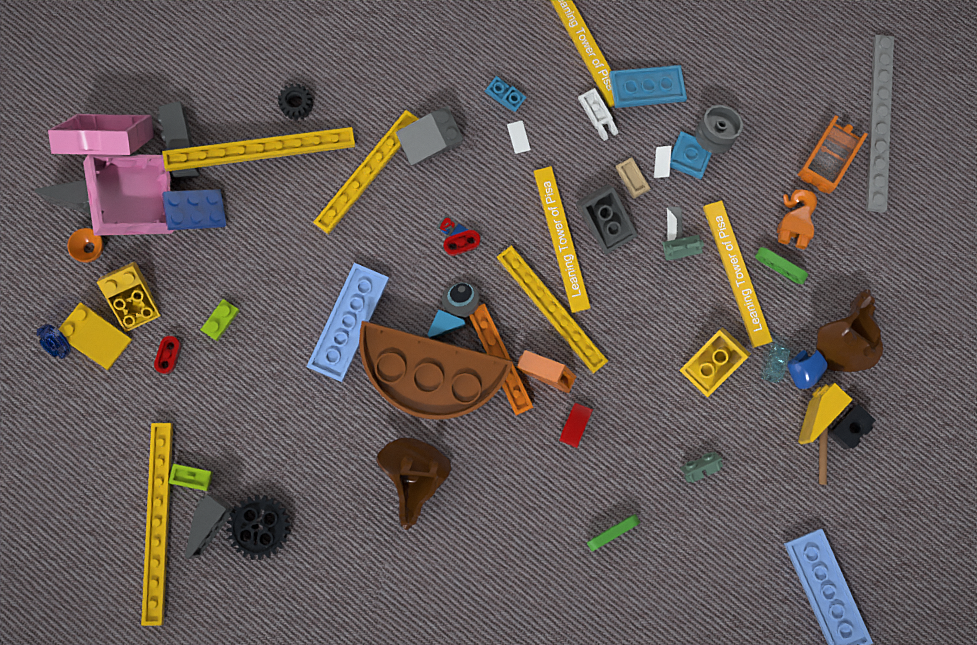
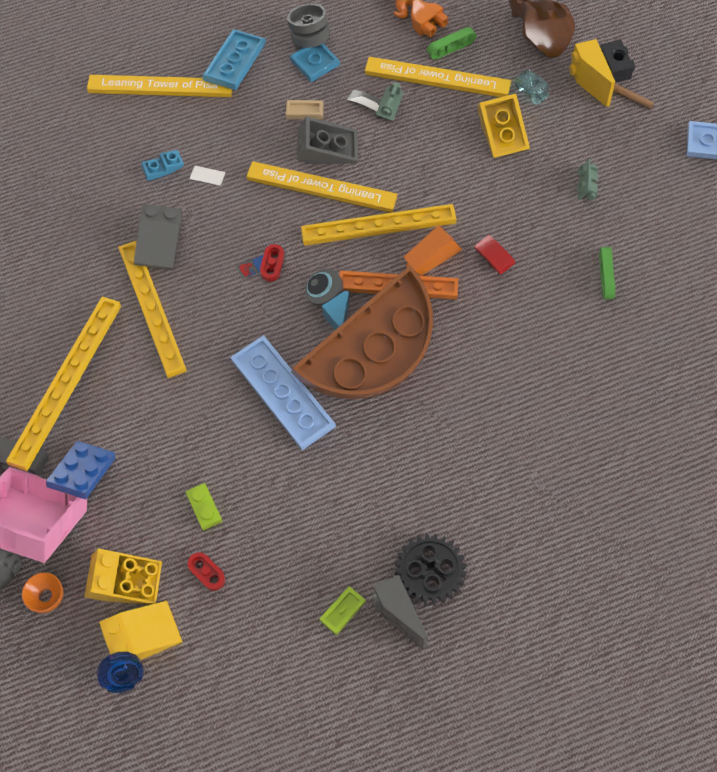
camera: 55 degrees left, 15 degrees down
yellow plate [141,423,173,626] -> none
black tyre [278,83,313,120] -> none
reddish brown animal [376,438,451,530] -> none
white hinge [578,88,618,141] -> none
white sticker [654,146,672,178] -> none
blue piece [786,350,827,389] -> none

